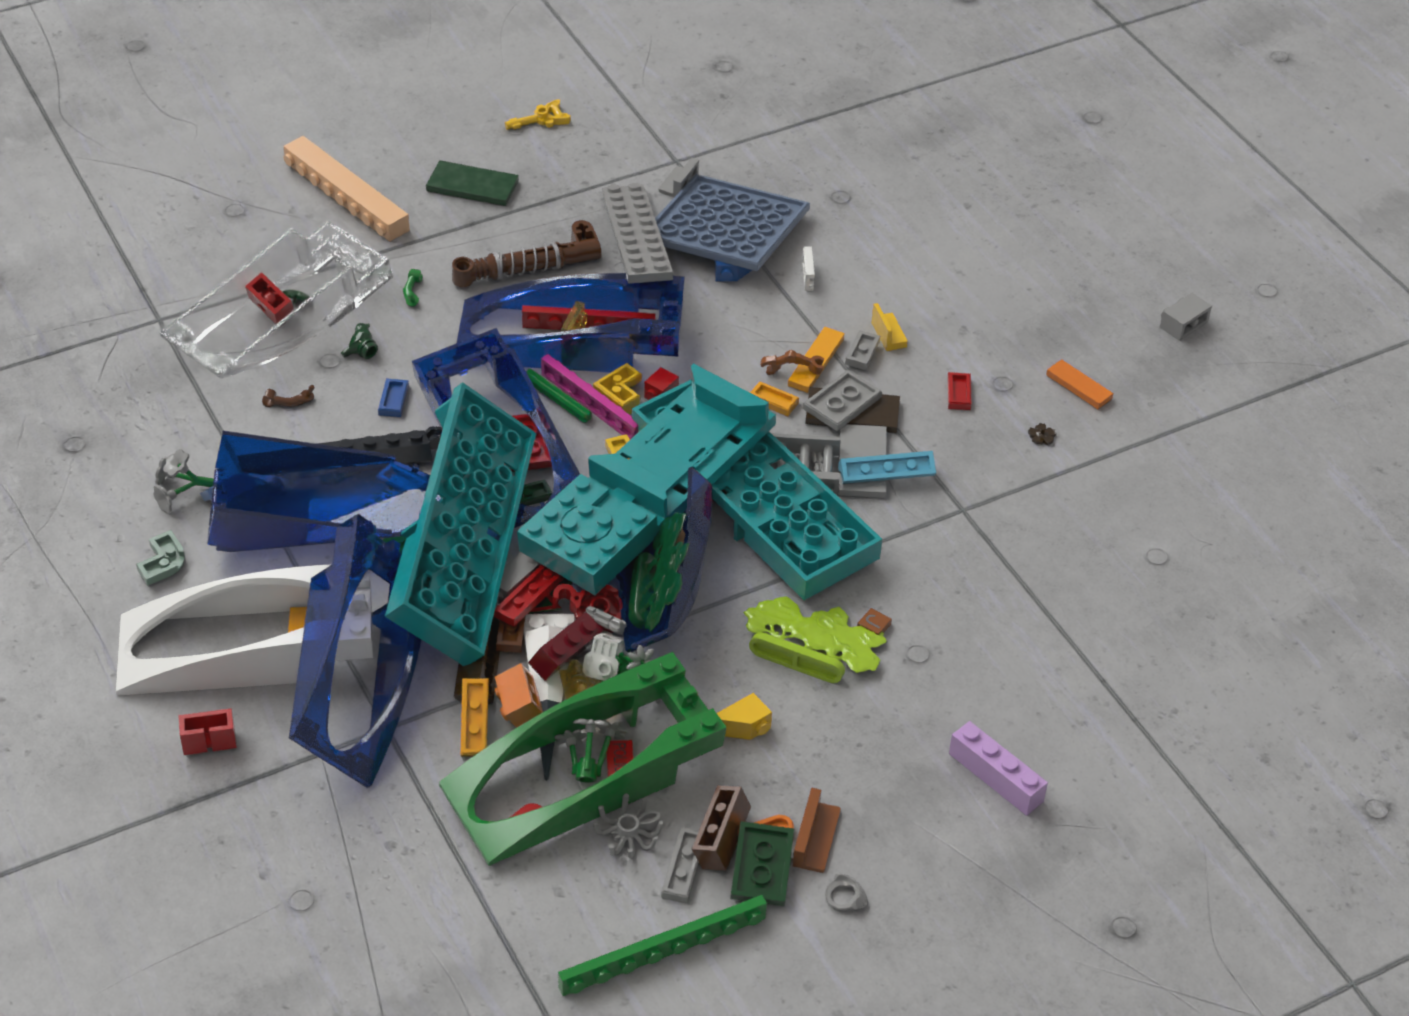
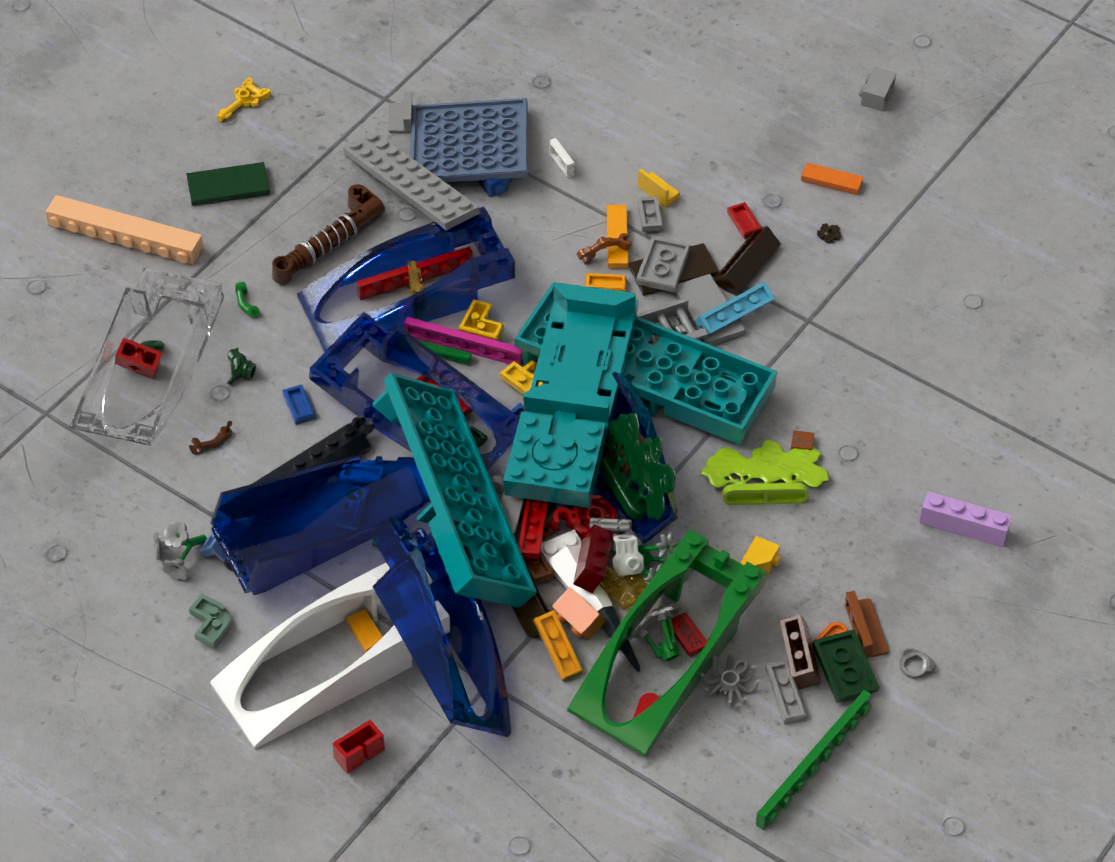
camera: 25 degrees left, 5 degrees up
red brick [644,367,679,400] -> none
none -> dark brown brick [713,226,781,294]

